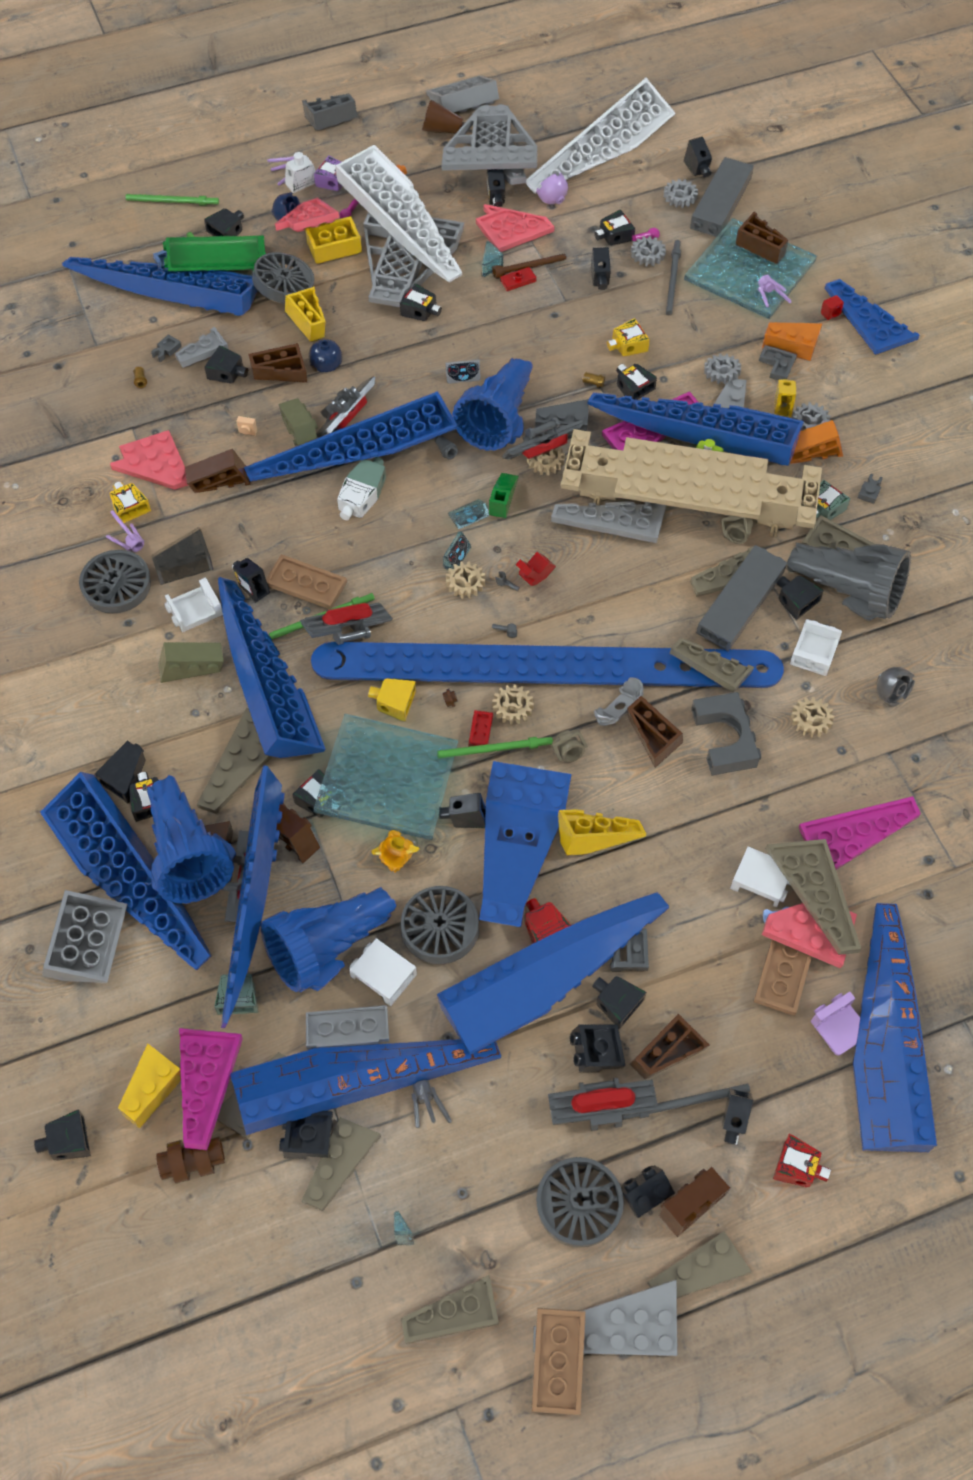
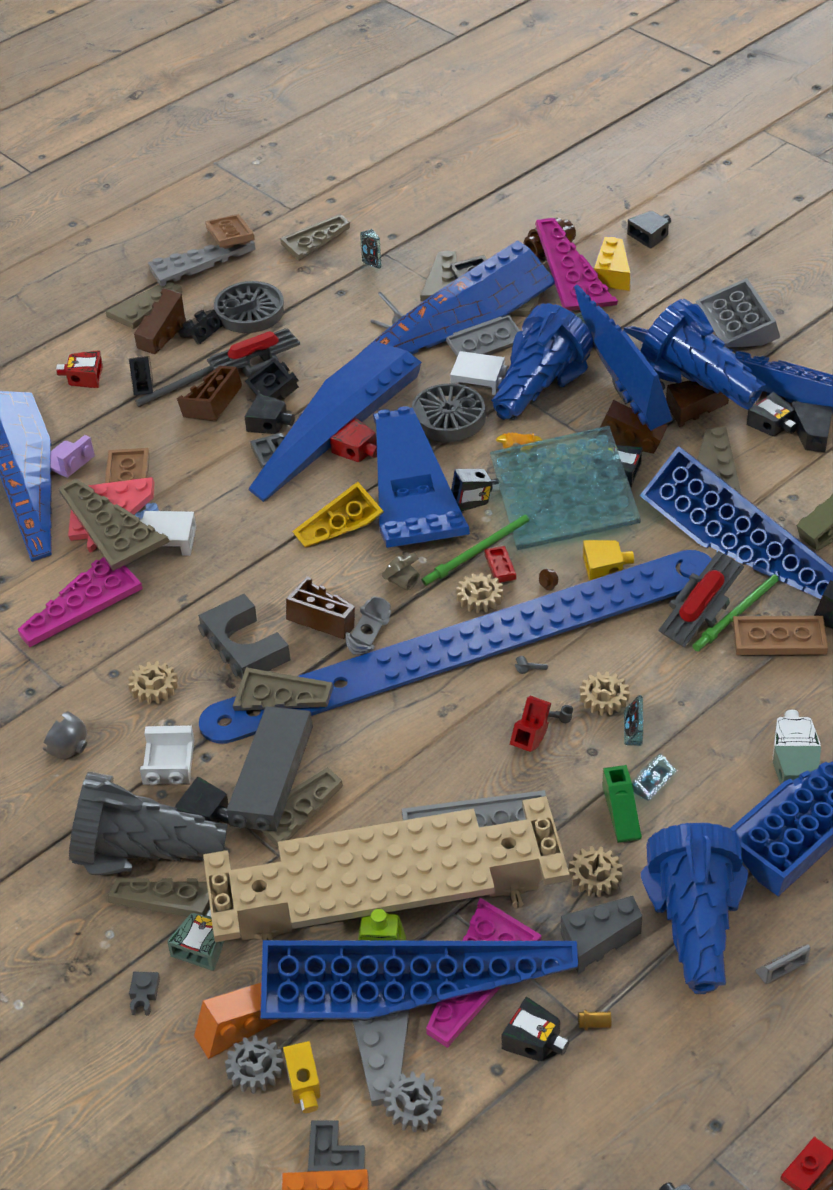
camera: 160 degrees right, 15 degrees down
dark grey piece [502,418,584,460] -> none
yellow torso [607,318,650,356] -> none

